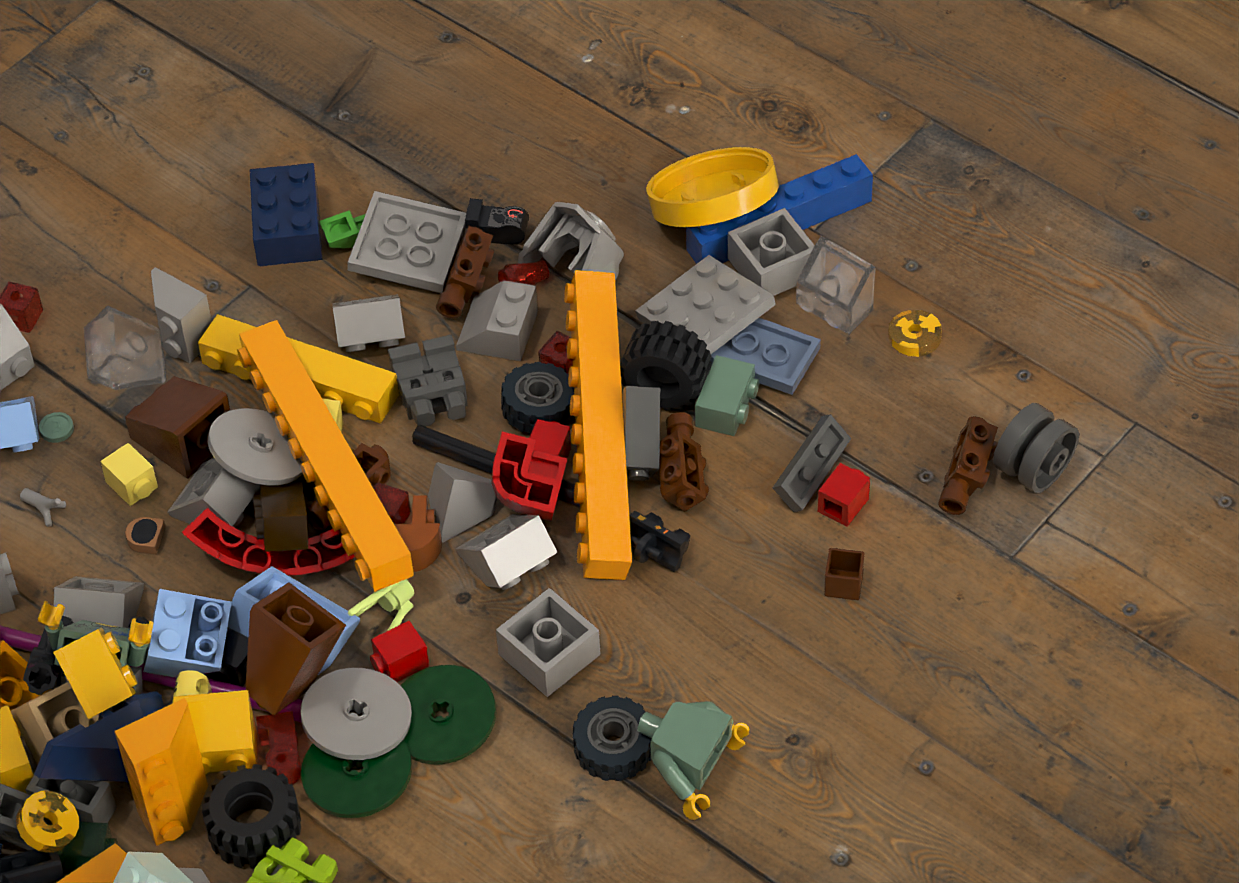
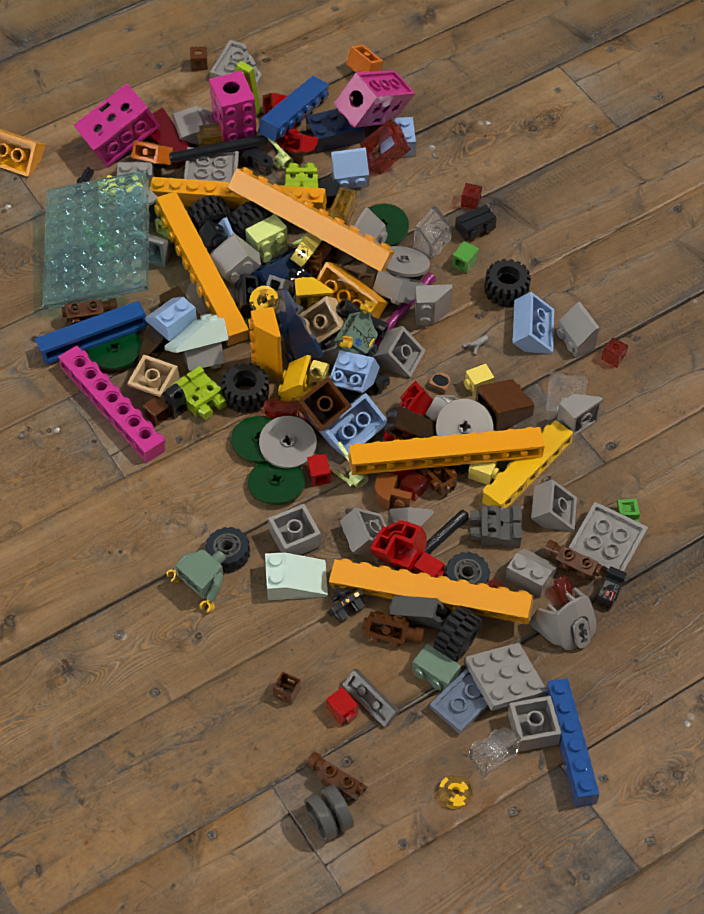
camera: 105 degrees right, 5 degrees up
sand green piece [39,412,74,443] -> none
yellow slope [53,627,138,719] -> none
dark blue brick [250,163,323,266] -> none
yellow brick [646,147,779,227] -> none
none -> light aqua slope [265,553,328,600]

